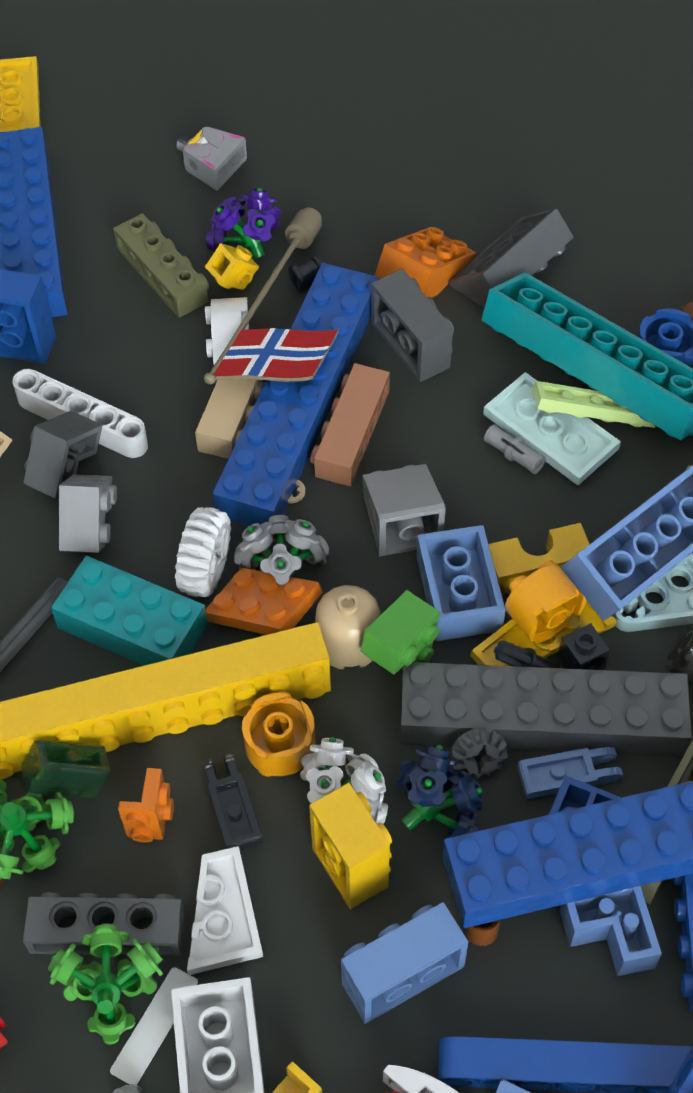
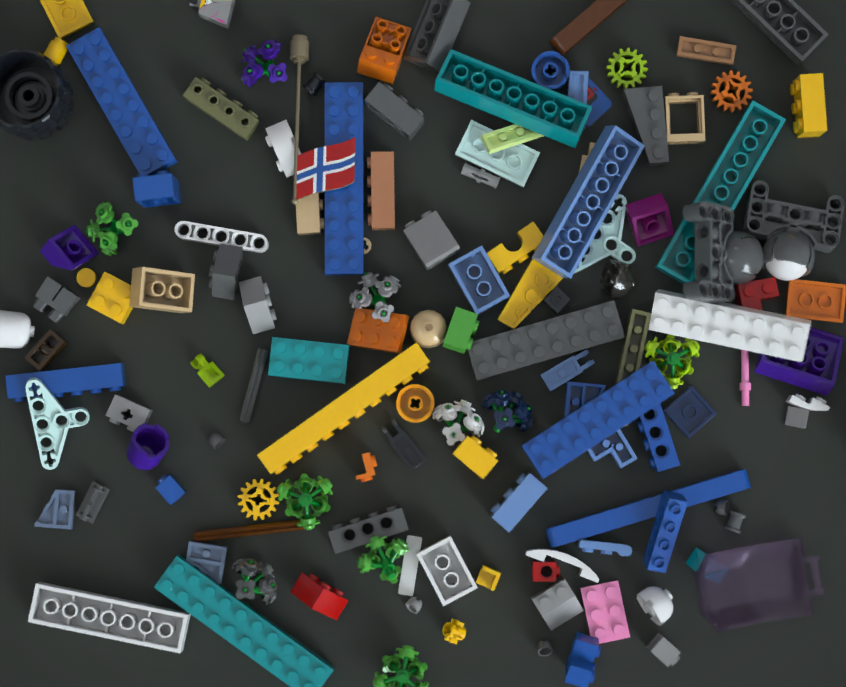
camera: 20 degrees left, 30 degrees up
clear green brick [21,740,110,798] -> none
white gear [175,507,231,597] -> none
white wing [187,846,263,975] -> none
yellow brick [205,243,259,290] -> none
dark grey gear [451,728,508,781] -> none
black axle [494,640,560,668] -> none
light orange brick [505,560,586,643] -> none

